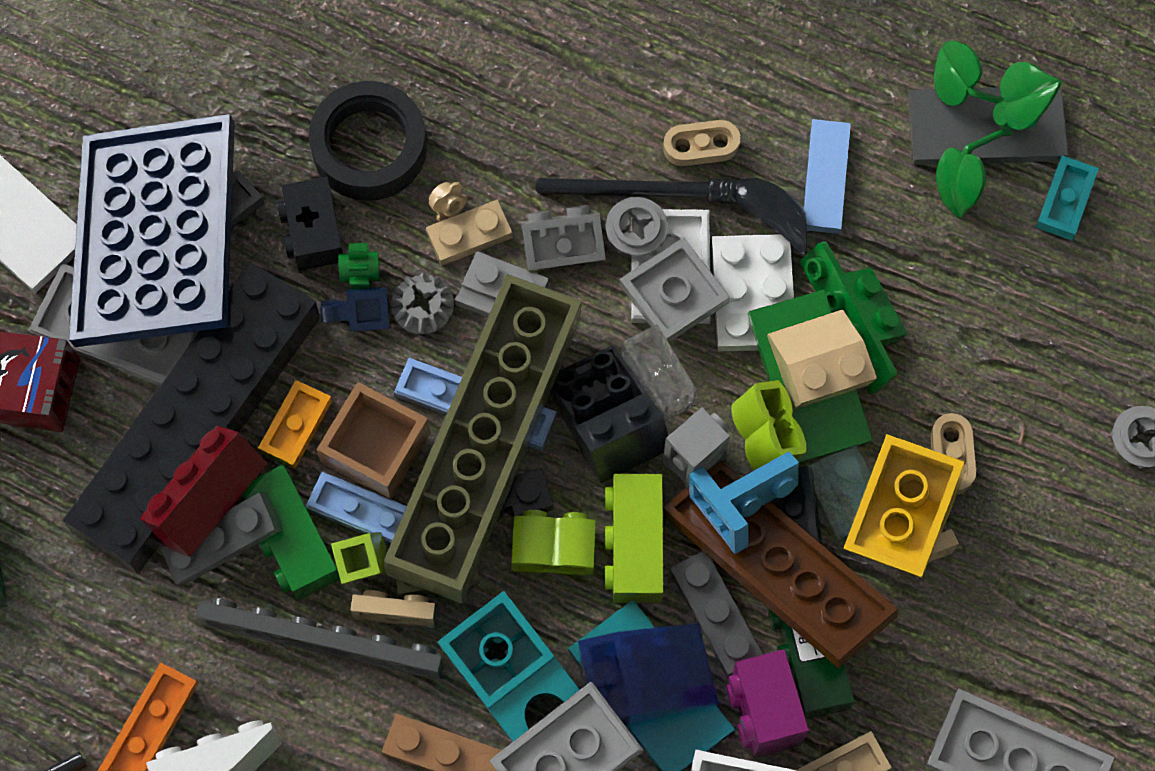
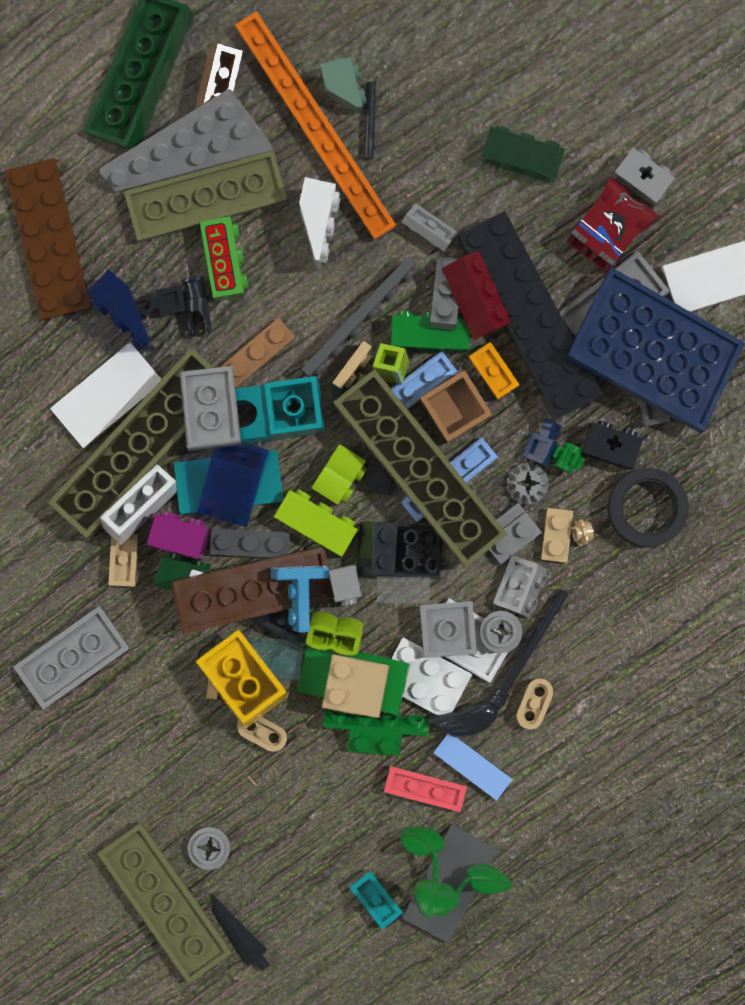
camera: 115 degrees right, 15 degrees up
none -> coral plate [384,766,467,812]
none -> light grey plate [402,204,458,251]

